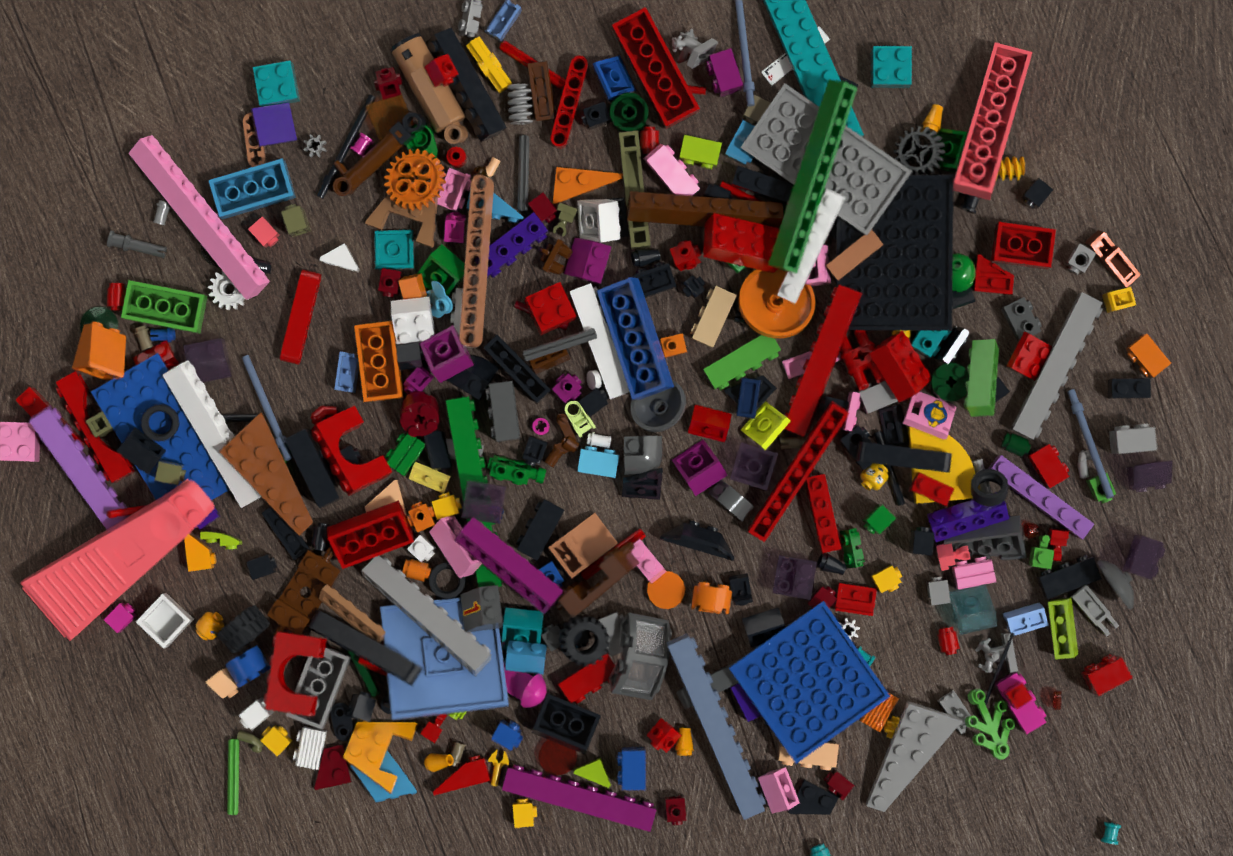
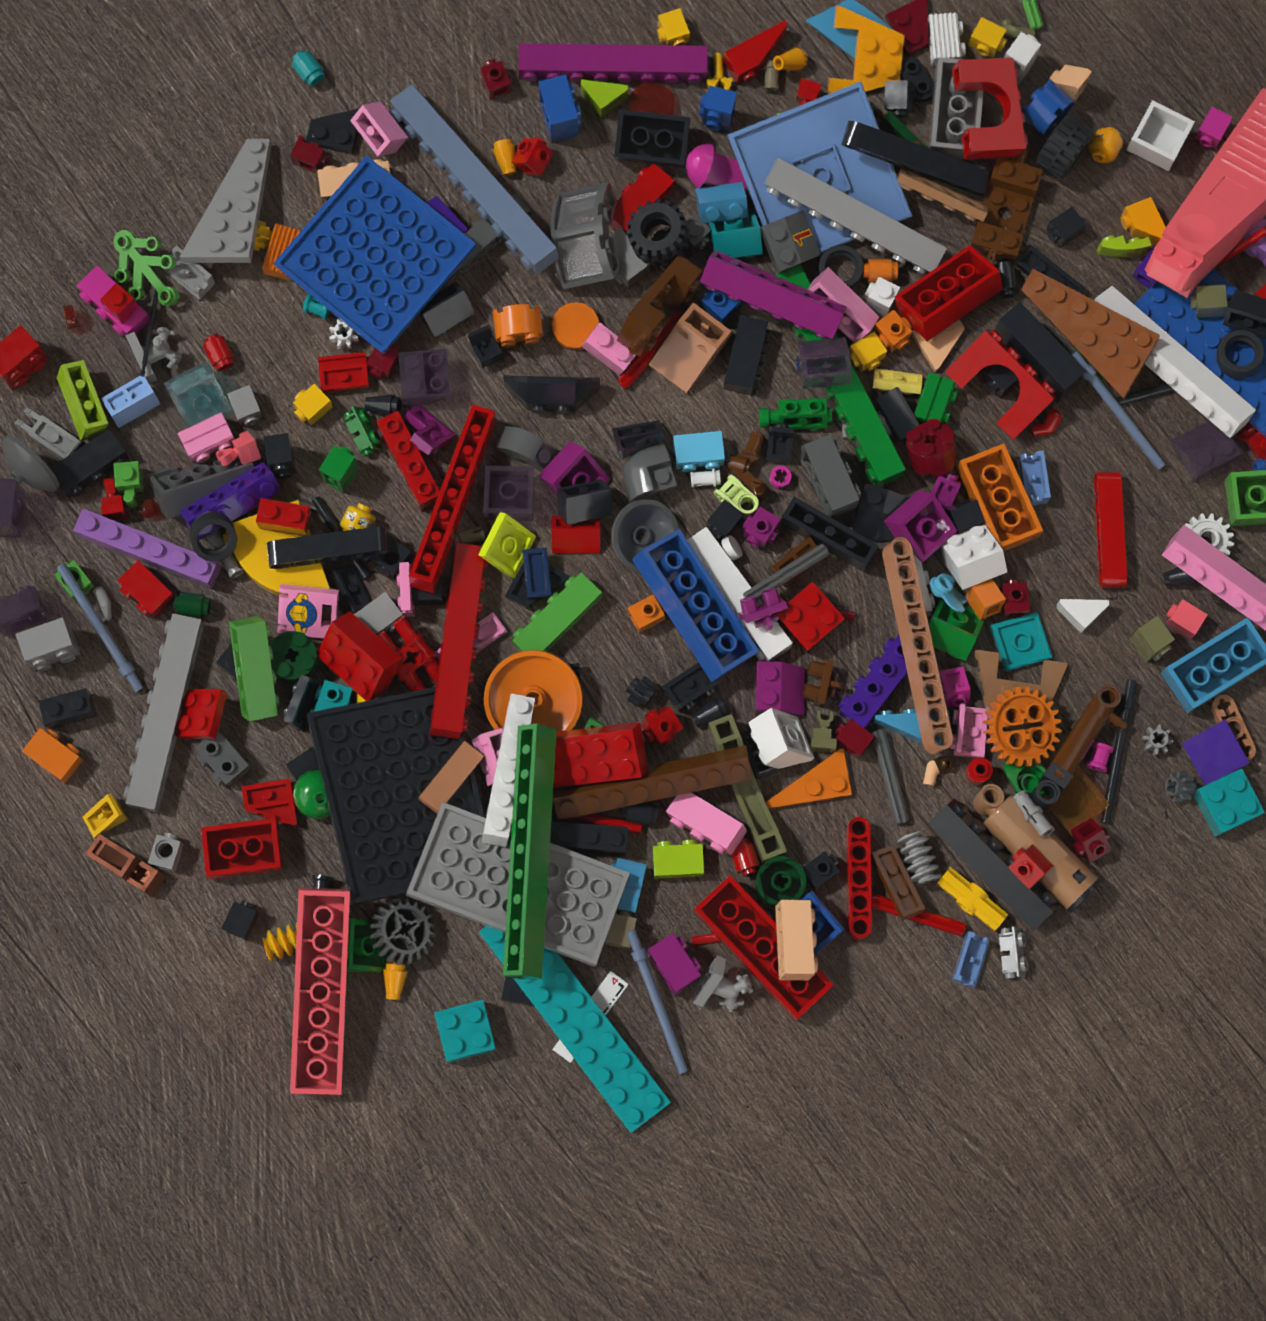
camera: 160 degrees right, 10 degrees down
tan brick [690,286,737,349] -> none
none -> magenta plate [404,405,455,455]
none -> black brick [557,479,612,525]
none -> magenta hips [738,588,788,632]
none -> light nougat brick [775,900,818,980]
none -> light grey pin [1013,790,1054,838]
none -> dark grey gear [1165,771,1196,802]

